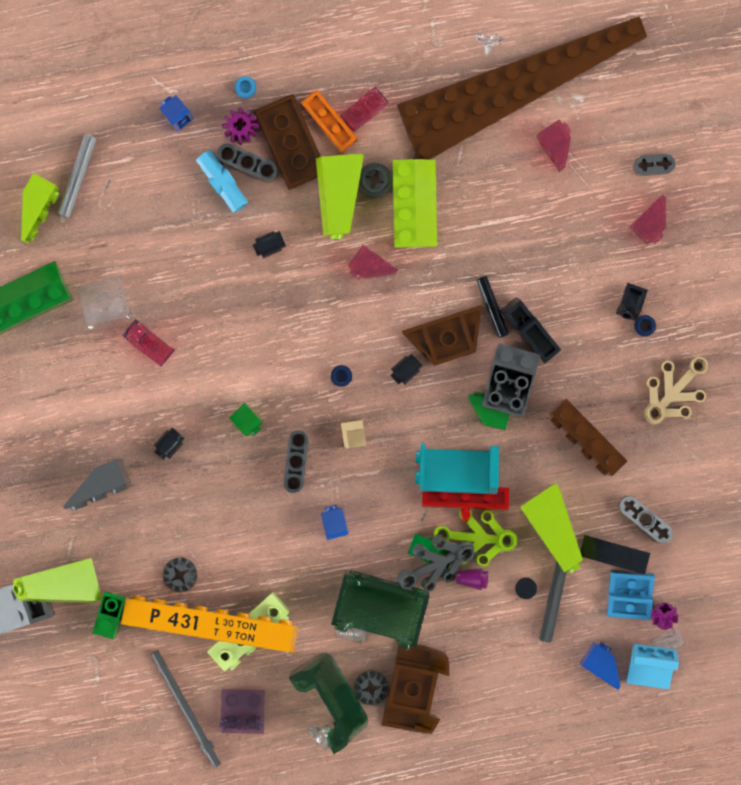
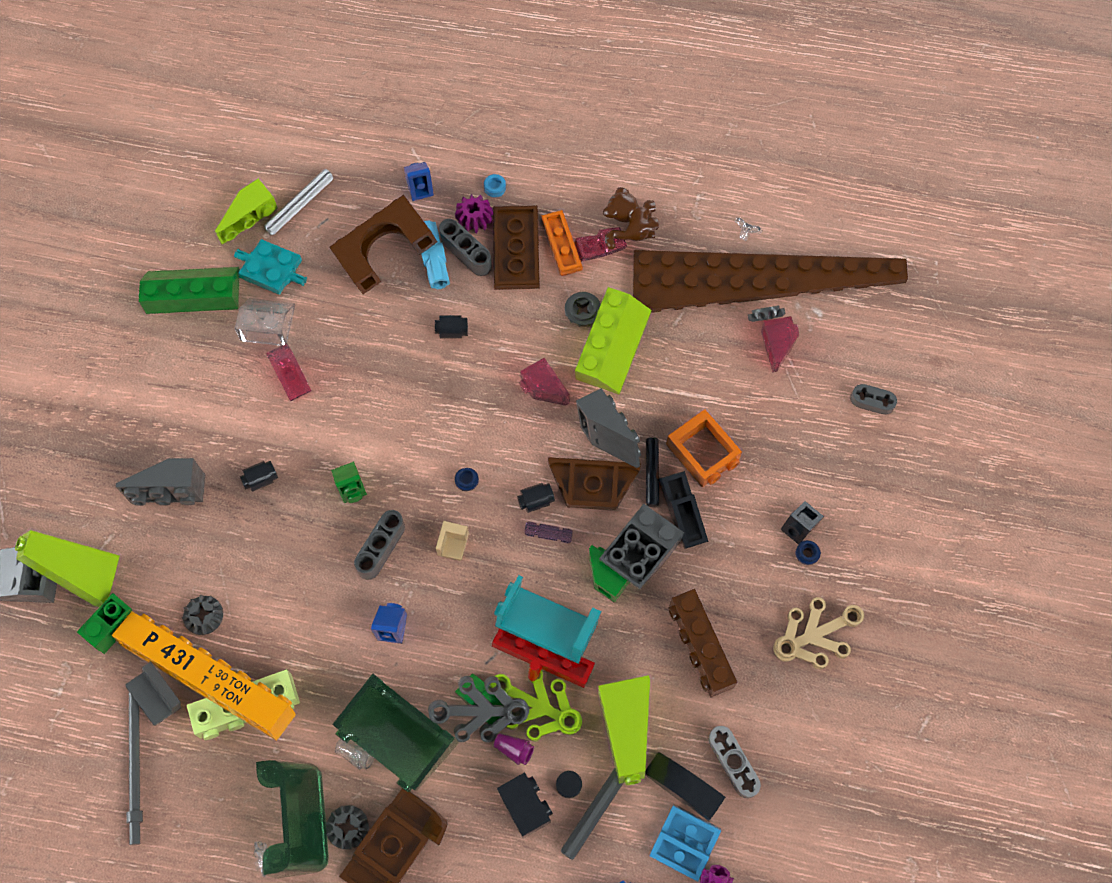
camera: 20 degrees right, 20 degrees down
clear purple hinge [220,689,265,734] -> none
lime slope [316,154,364,240] -> none
clear pink slope [629,194,666,245] -> none
none -> dark grey panel [126,662,181,726]
none -> teal plate [234,239,307,295]
none -> reddish brown arch [329,194,438,295]
none -> black brick [497,772,553,839]
none -> clear purple axle [524,521,573,543]
none -> dark grey slope [576,388,641,468]
none -> reddish brown animal [603,187,659,250]
none -> orange window [666,409,742,487]
none -> dark grey gear [748,305,786,322]

